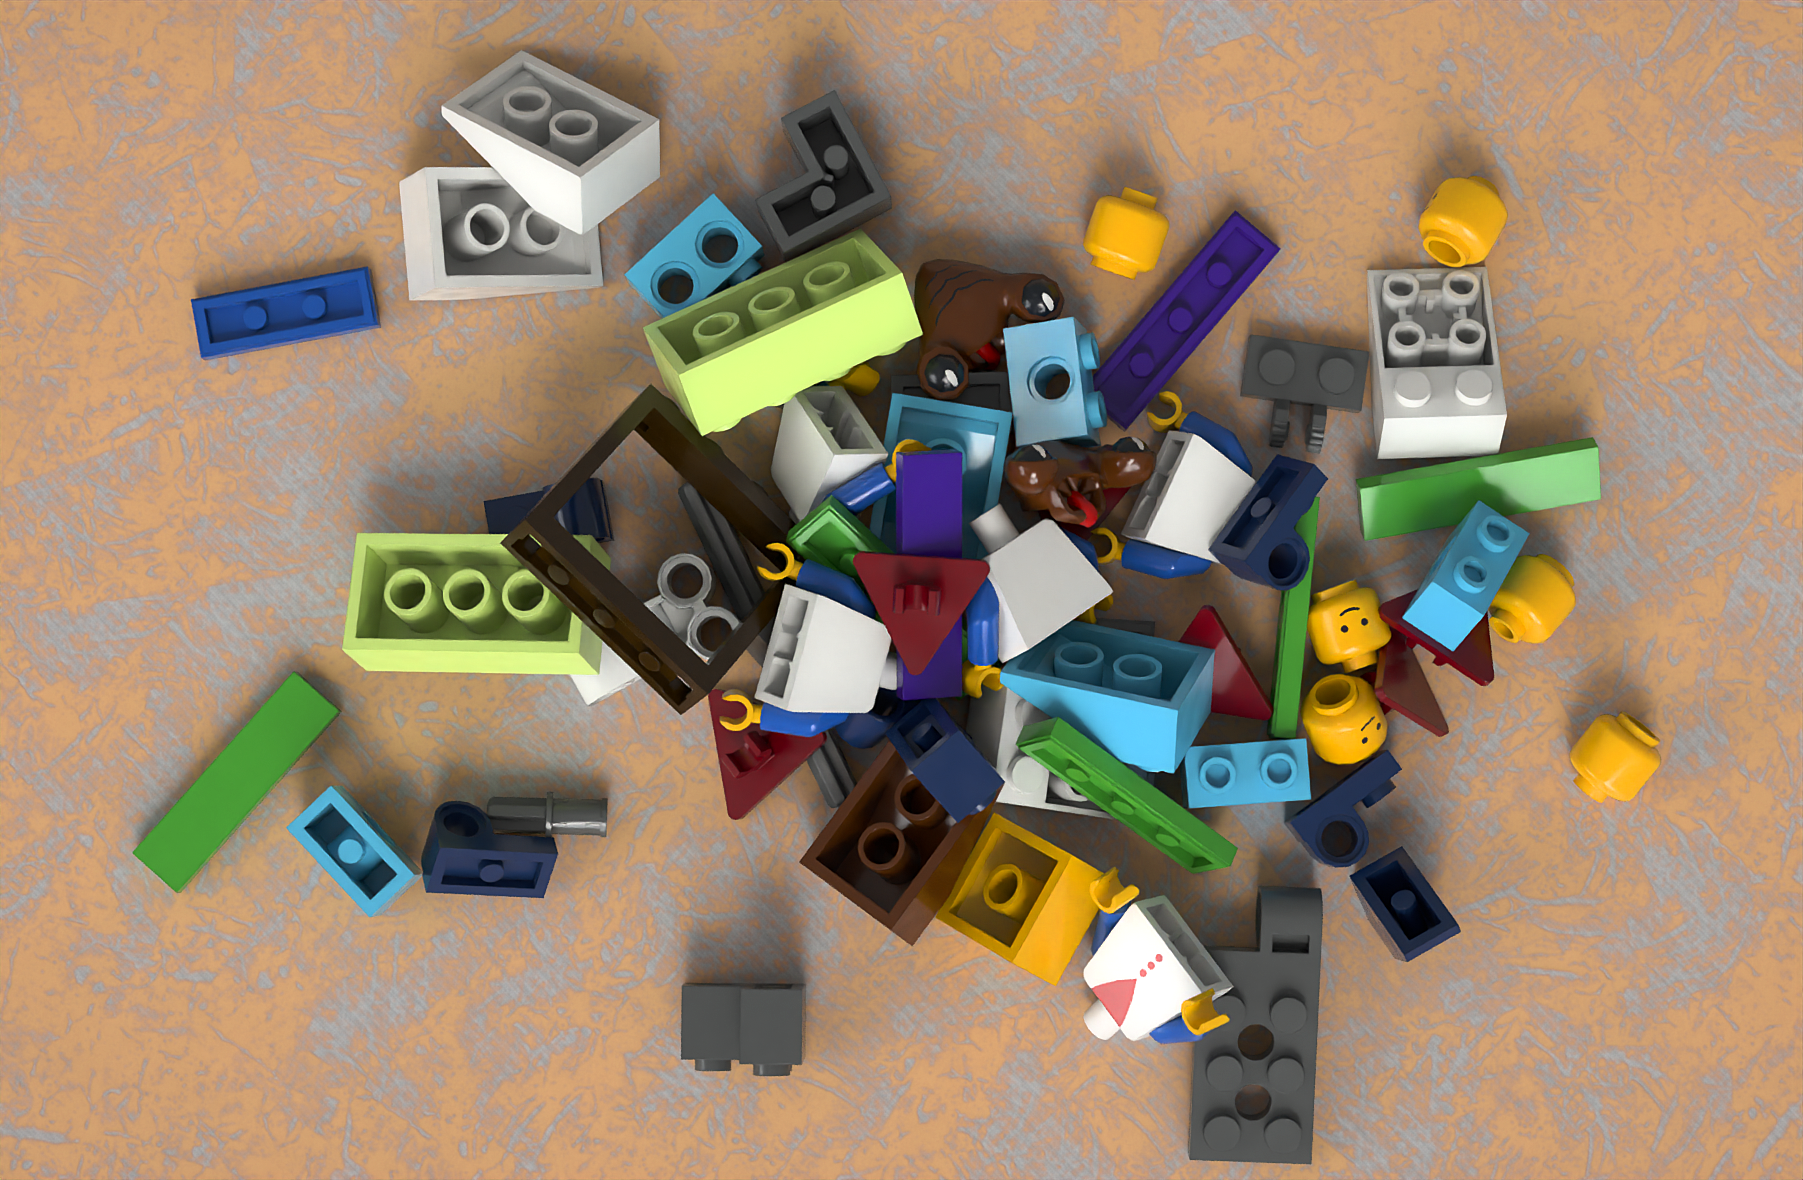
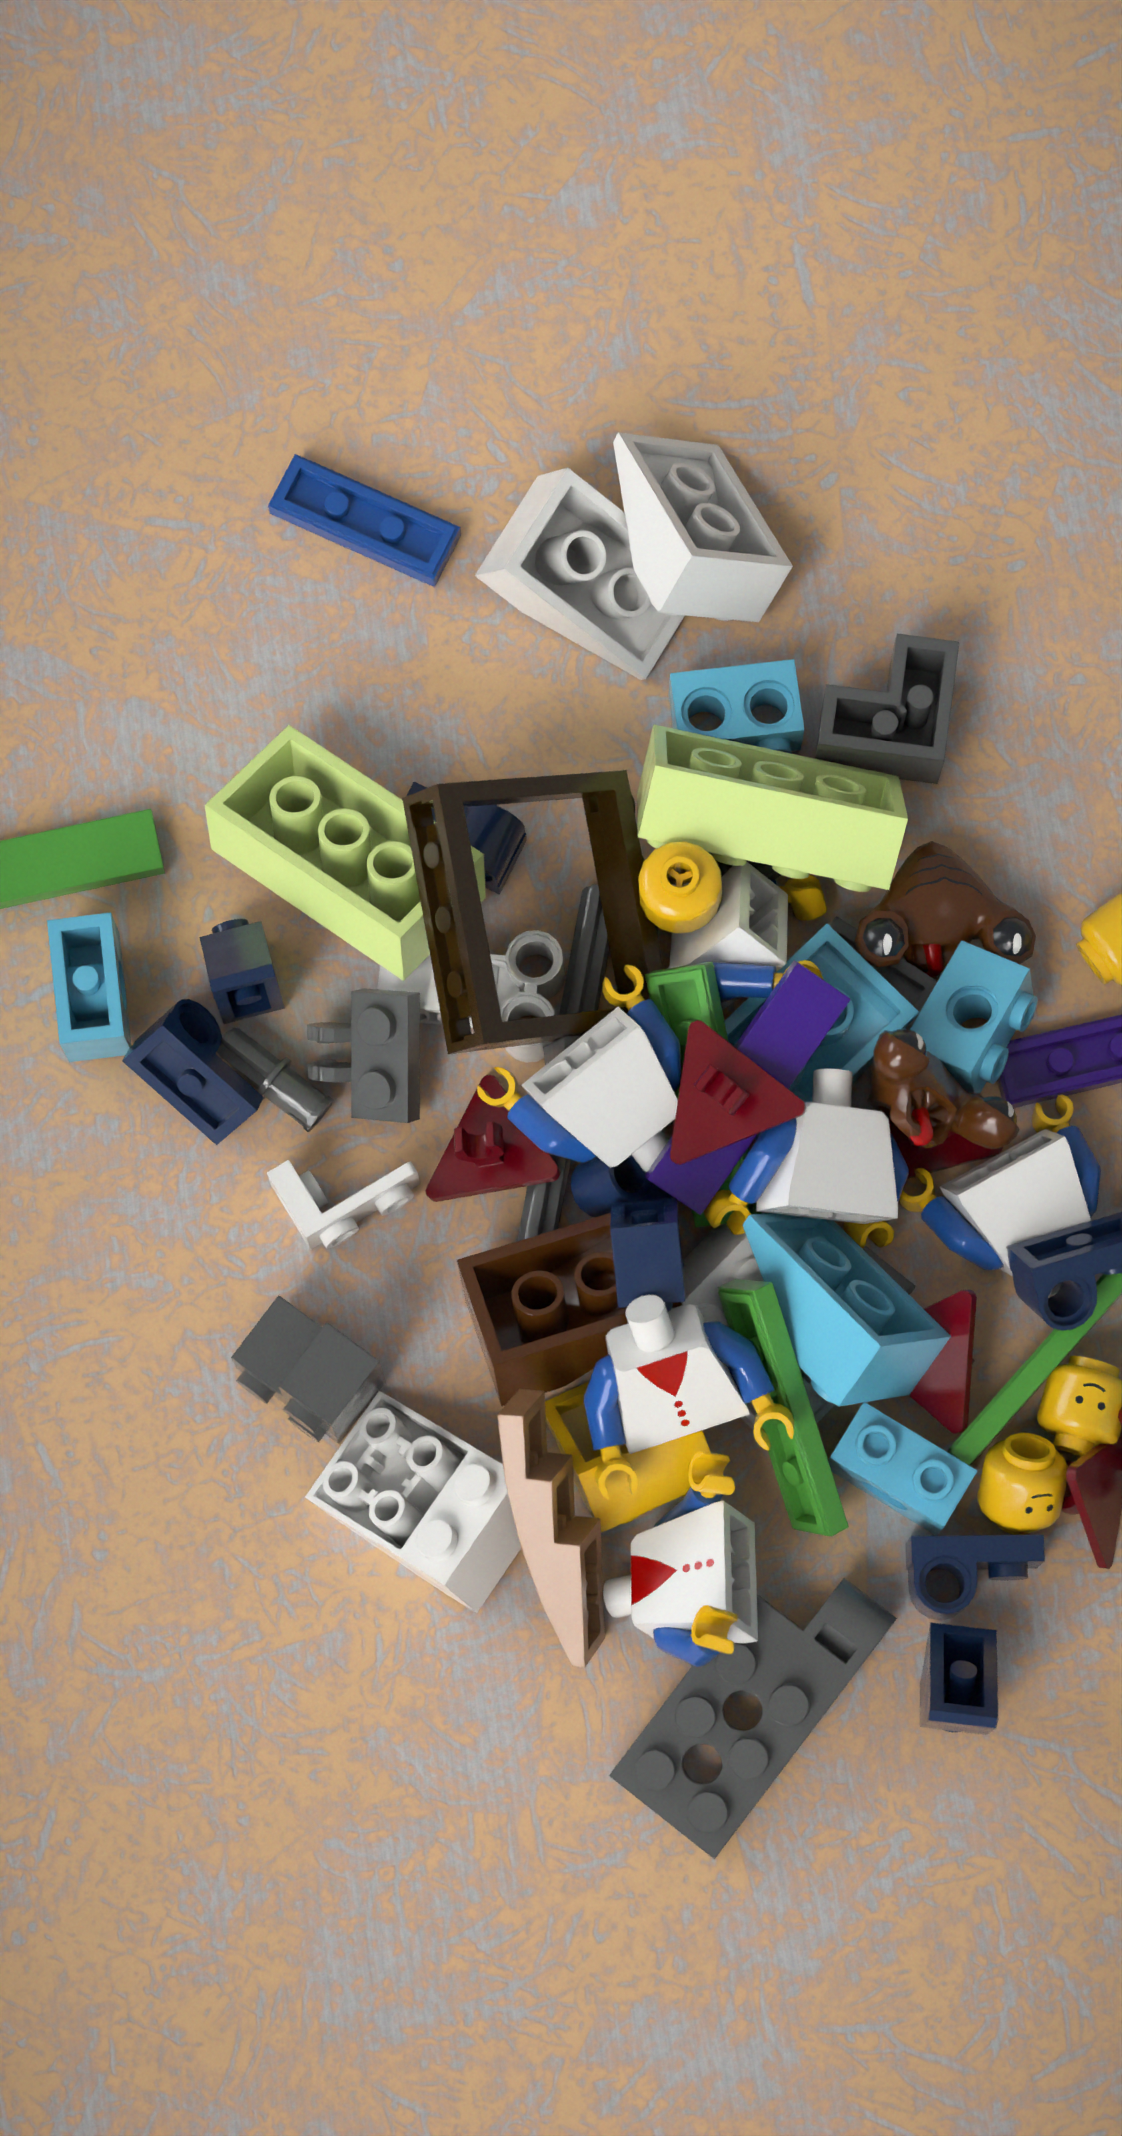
camera: 35 degrees right, 10 degrees down
none -> dark blue slope [199,919,285,1024]
none -> white bracket [267,1160,420,1250]
none -> white slope [305,1390,521,1613]
none -> dark grey hinge [307,988,420,1123]
none -> slope [497,1389,605,1668]
none -> torso [584,1295,794,1500]
none -> yellow head [638,841,722,933]

